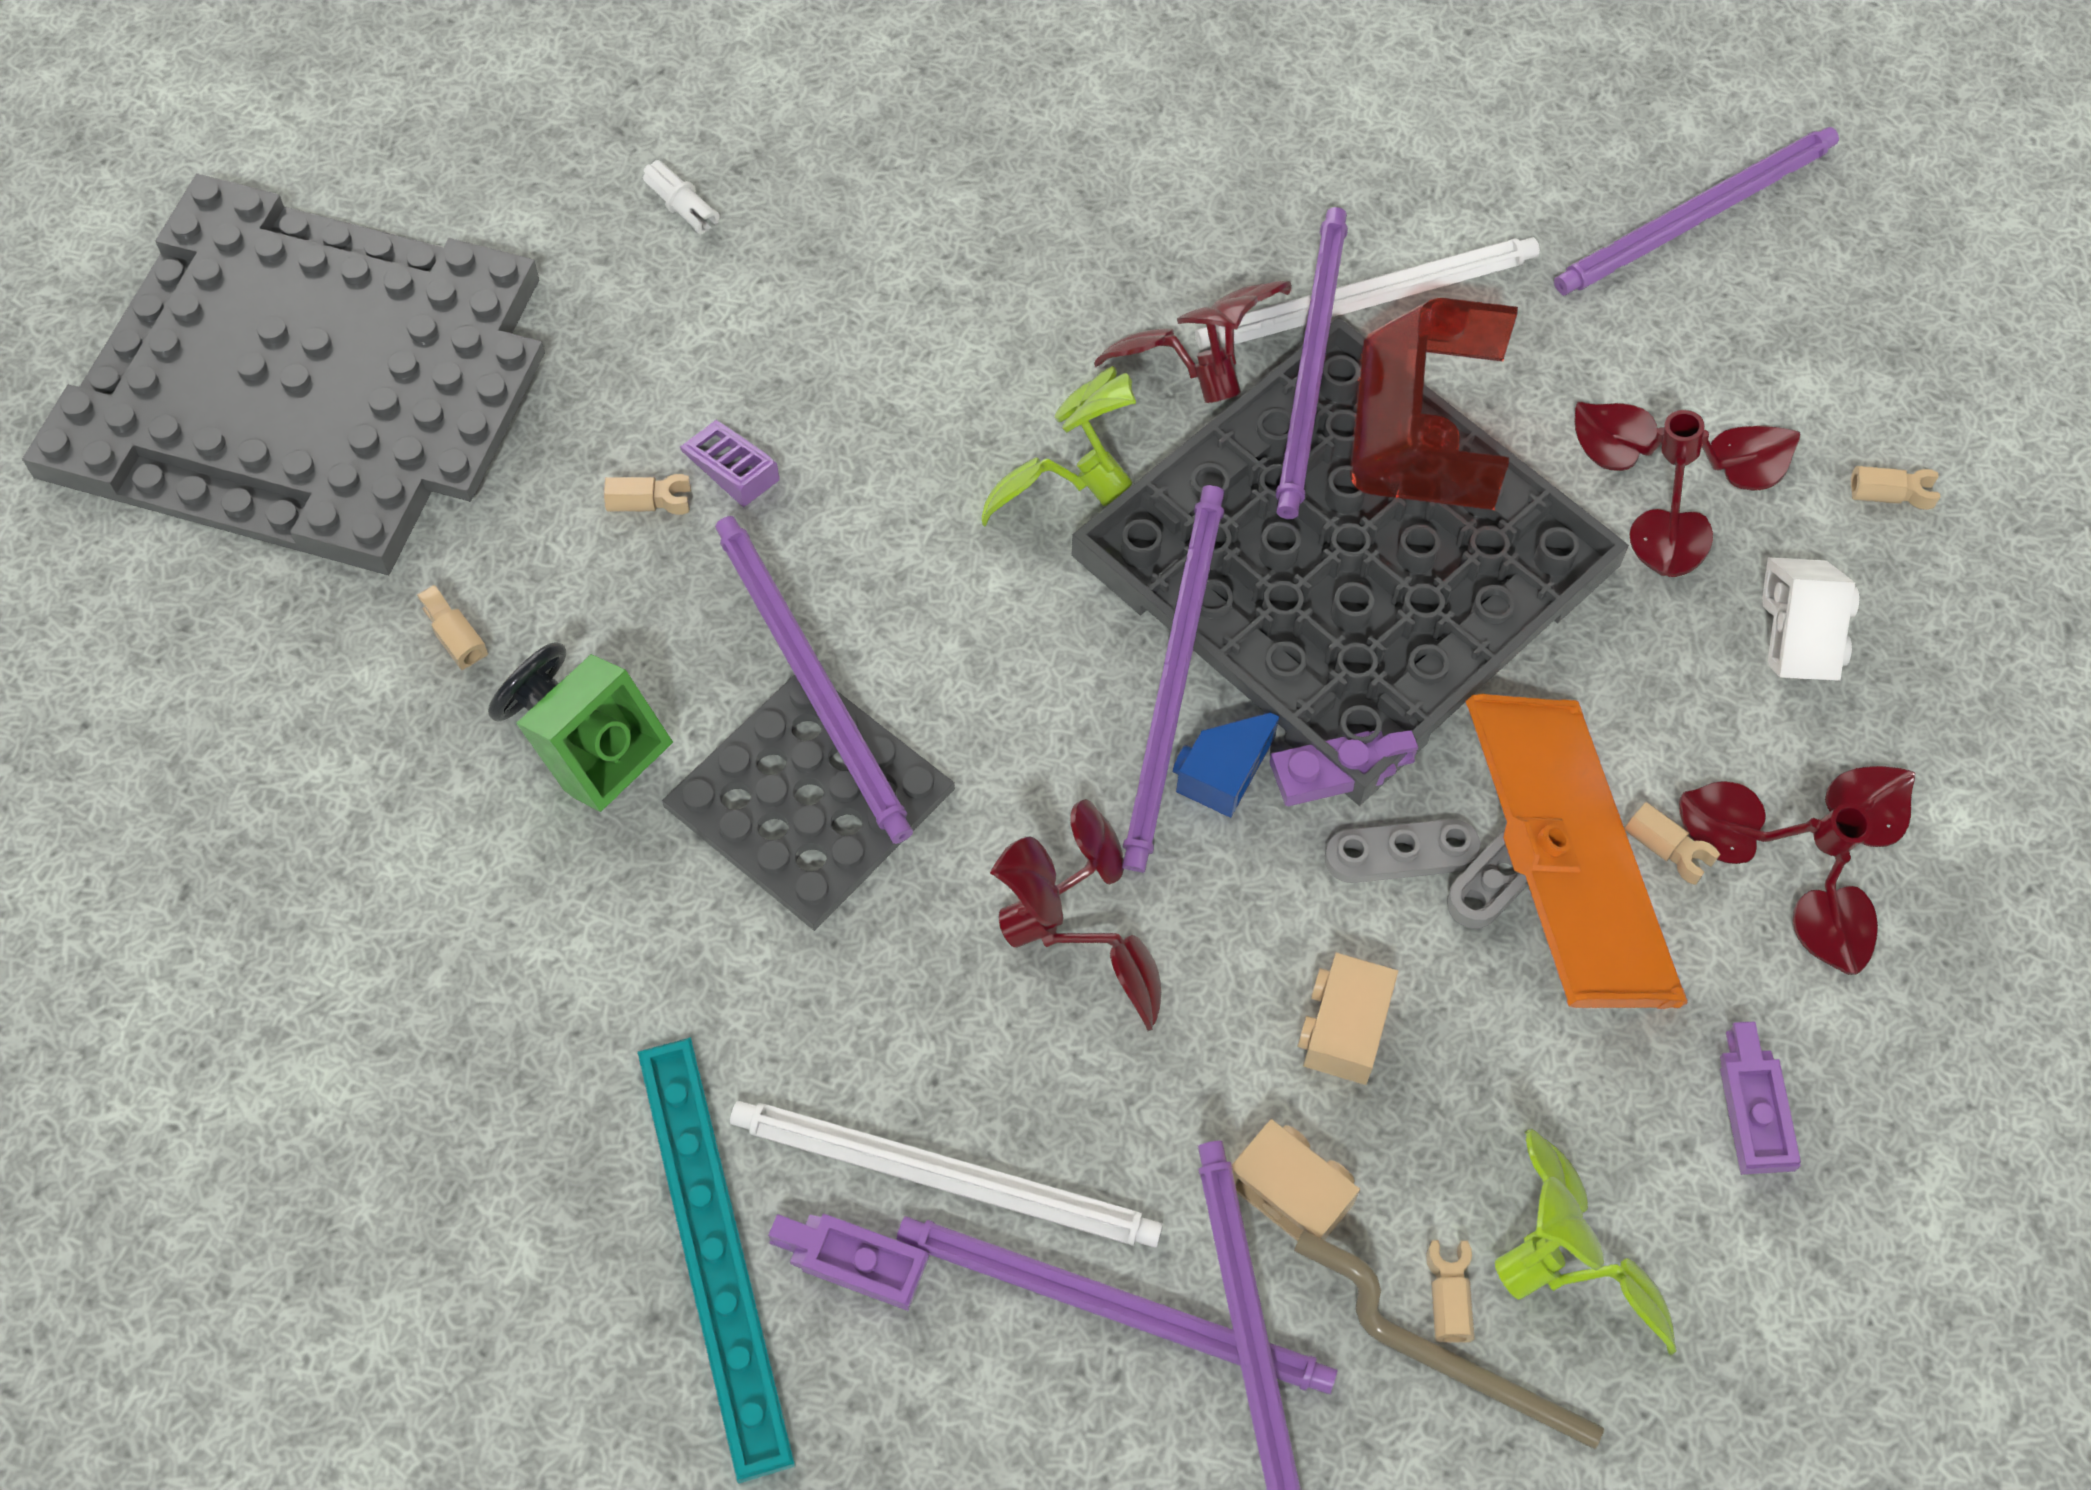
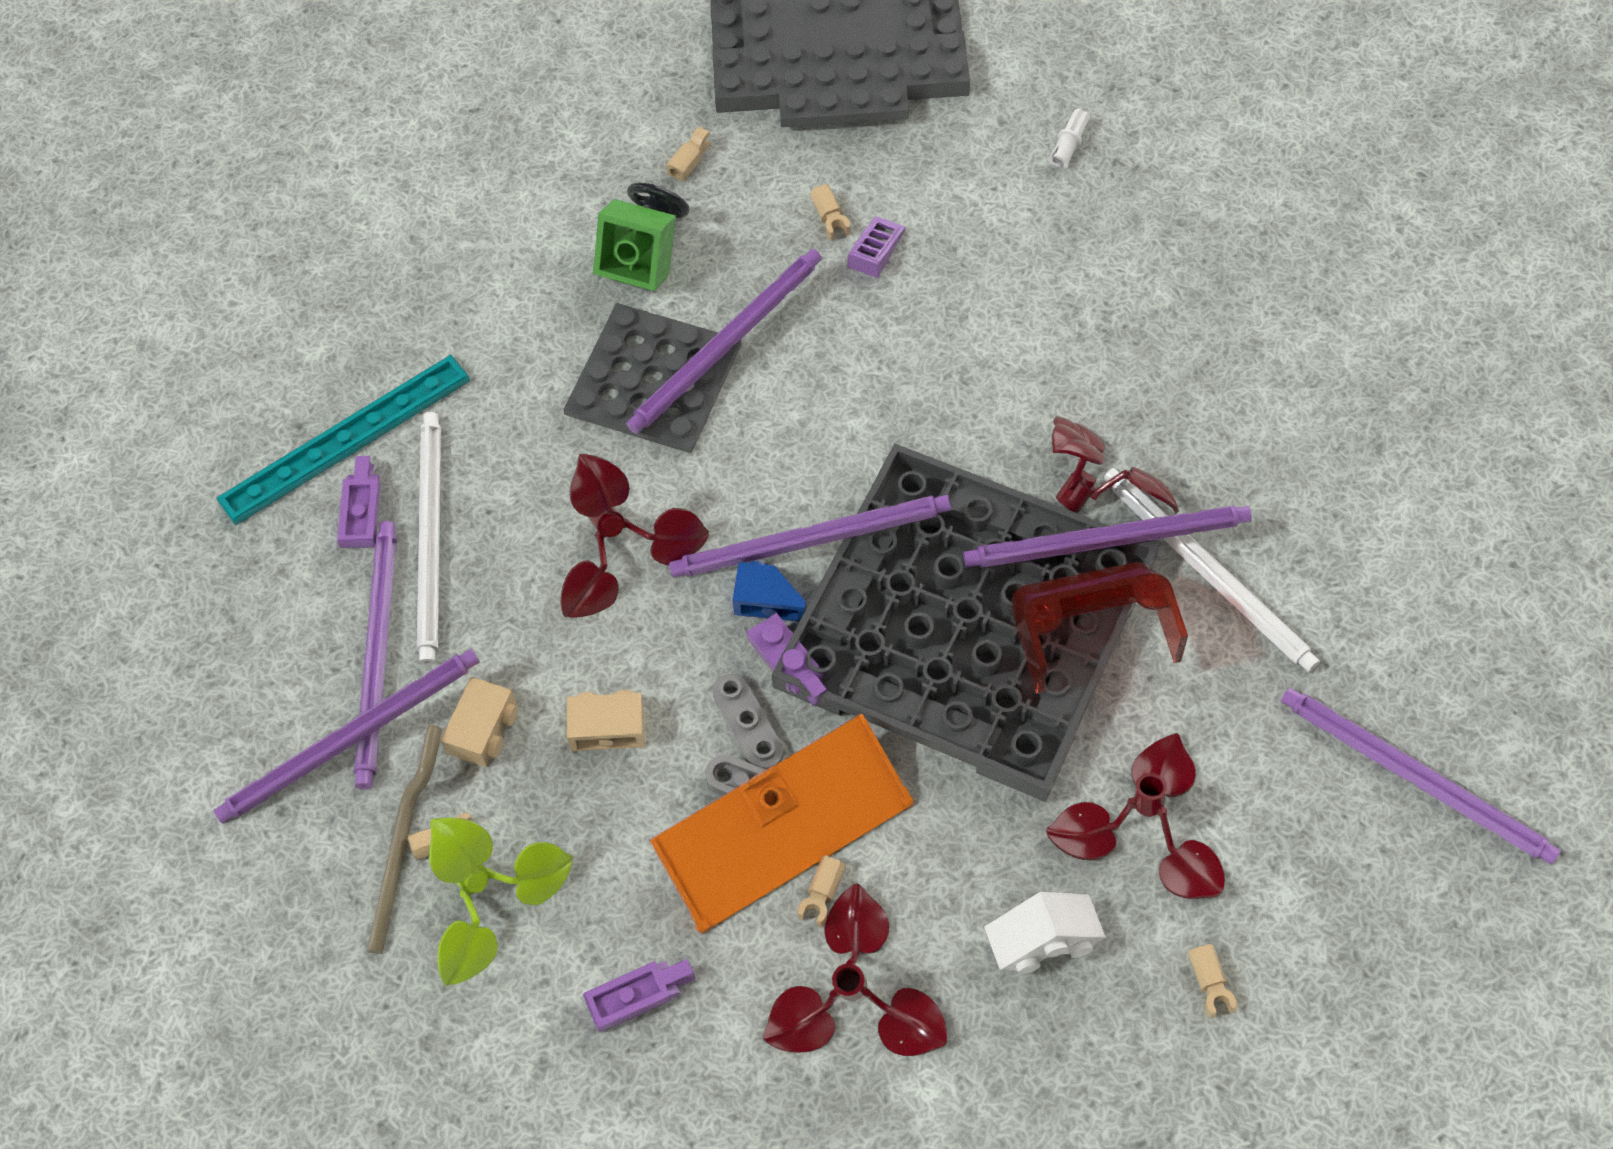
camera: 75 degrees right, 0 degrees up
lime plant [982,366,1136,527] -> none

